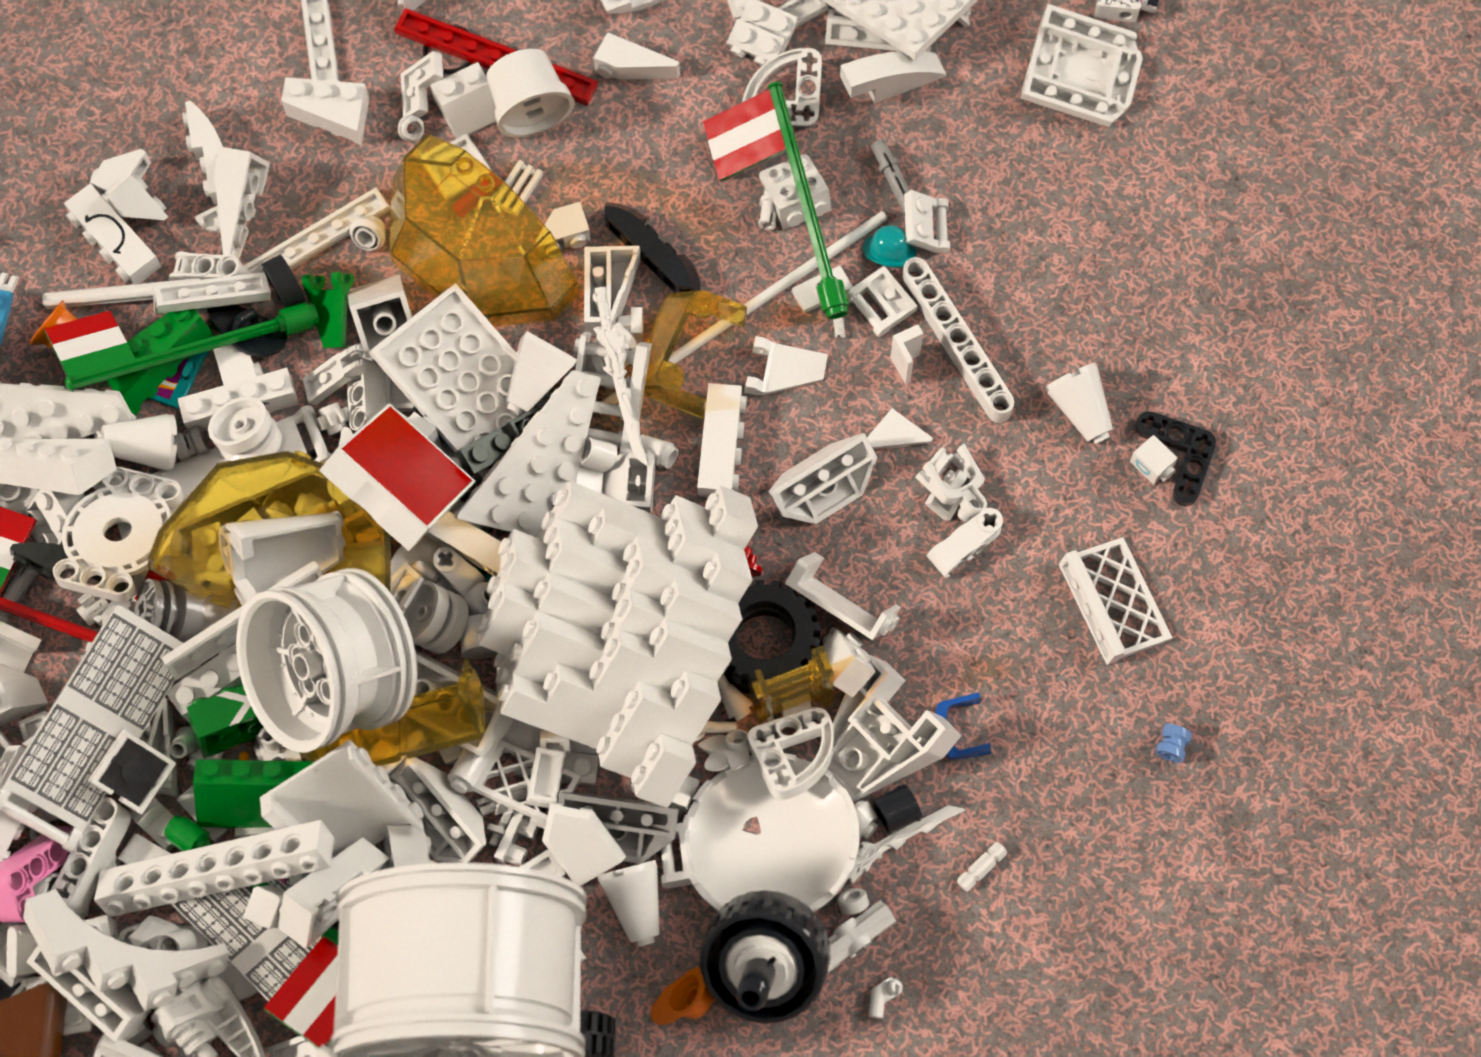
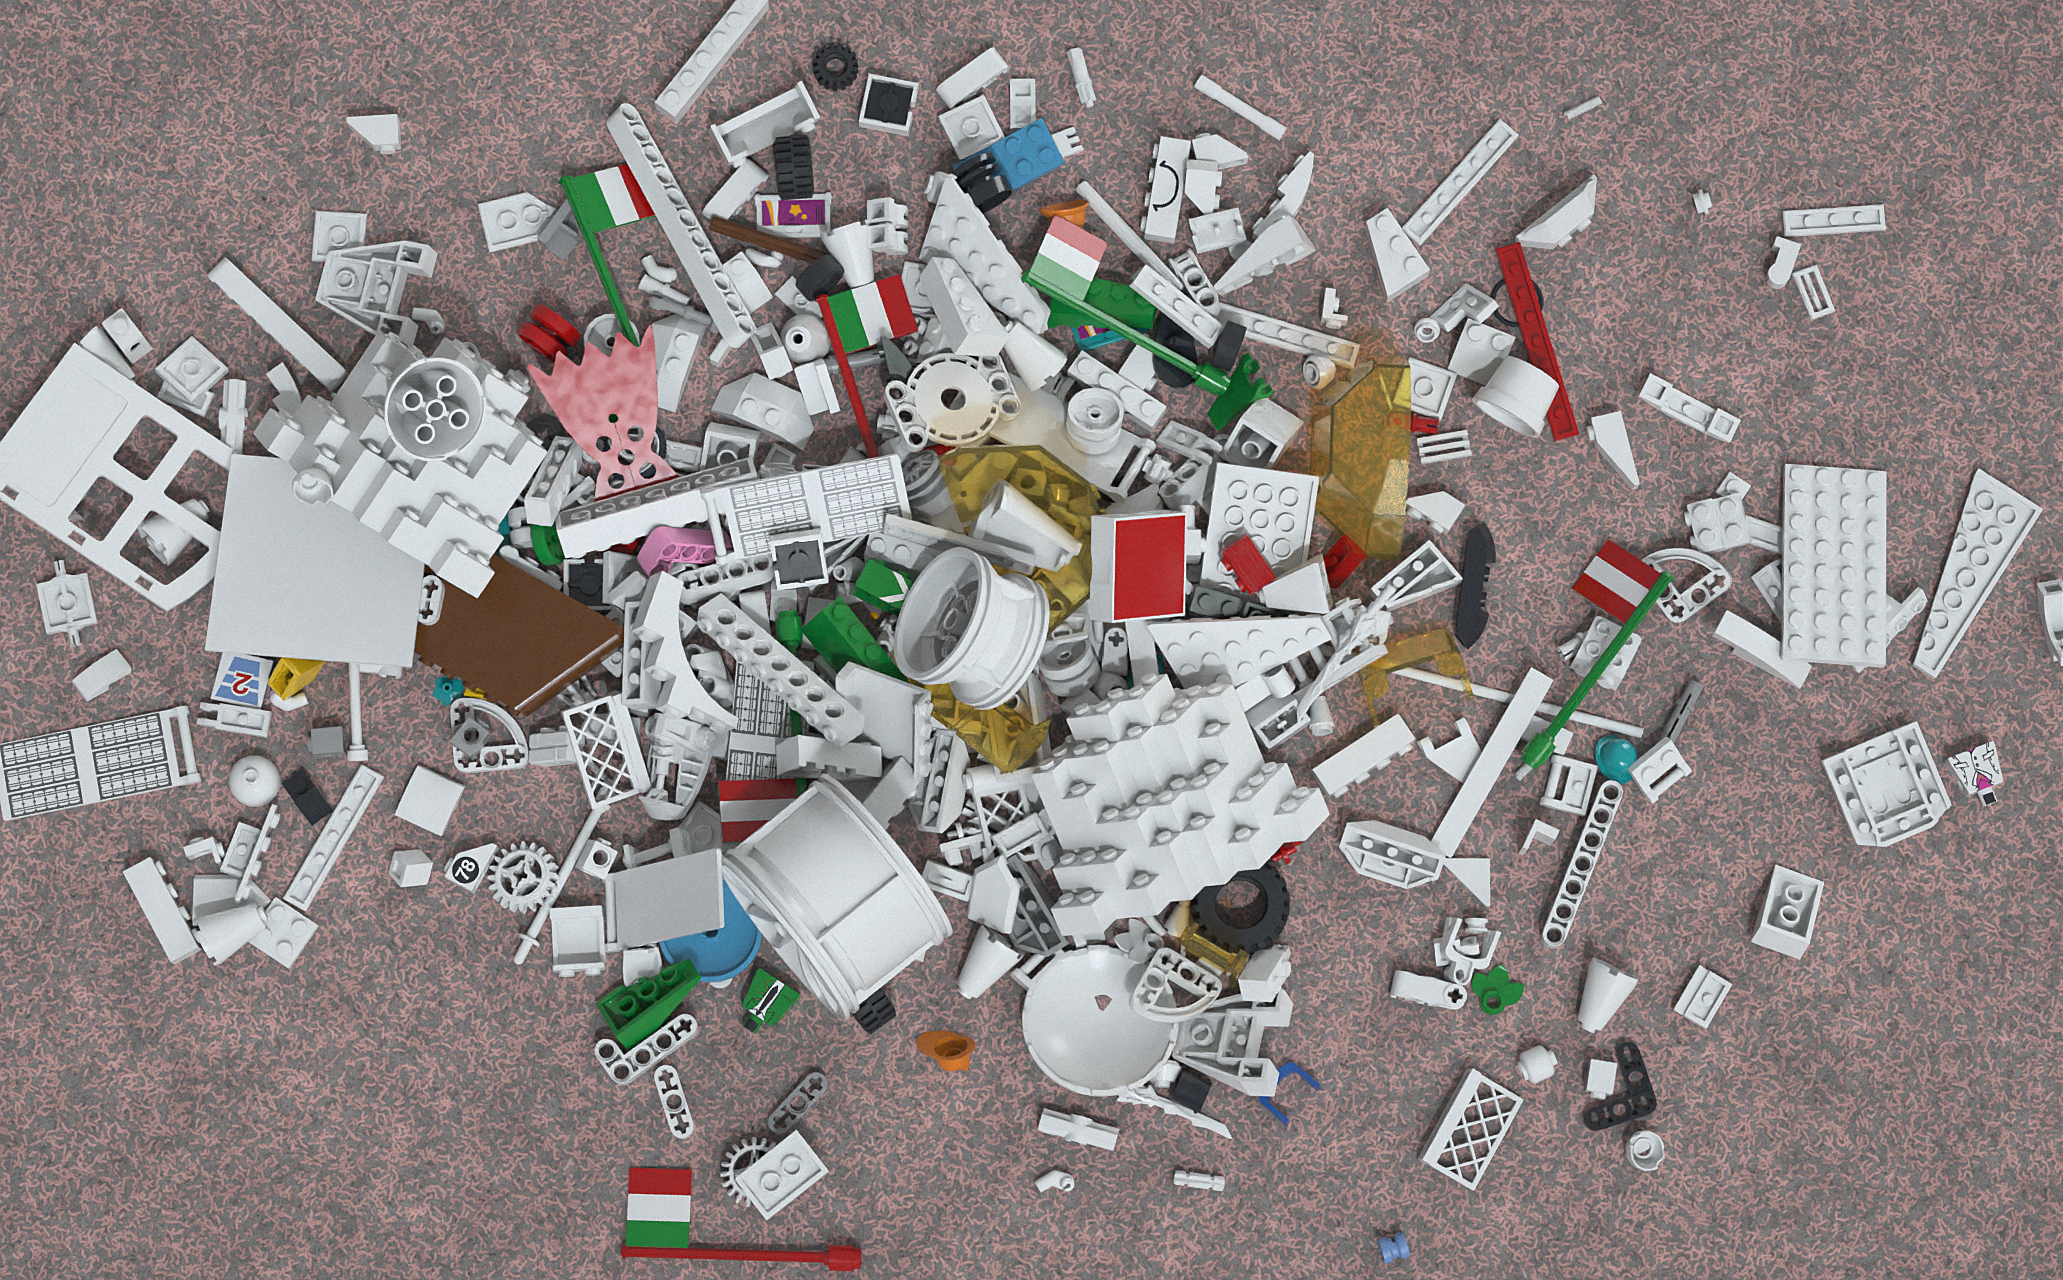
camera: 50 degrees right, 10 degrees up
white piece [243,885,285,929] -> none
white tile [617,307,643,343] -> none
black wheel [700,890,831,1024] -> none
white panel [785,552,901,640] -> none
white tile [837,888,869,915] -> none
none -> white hinge [1189,208,1247,254]
none -> white piece [1194,75,1287,141]
none -> red brick [1219,534,1276,595]
none -> white bracket [1320,288,1348,329]
none -> red slope [1323,534,1366,589]
none -> white tile [1430,667,1554,858]
none -> green plate [1472,965,1524,1015]
none -> white head [1517,1045,1557,1084]
none -> white hair [1626,1130,1665,1171]
none -> white plate [1673,965,1732,1029]
none -> white slope [1751,865,1824,960]

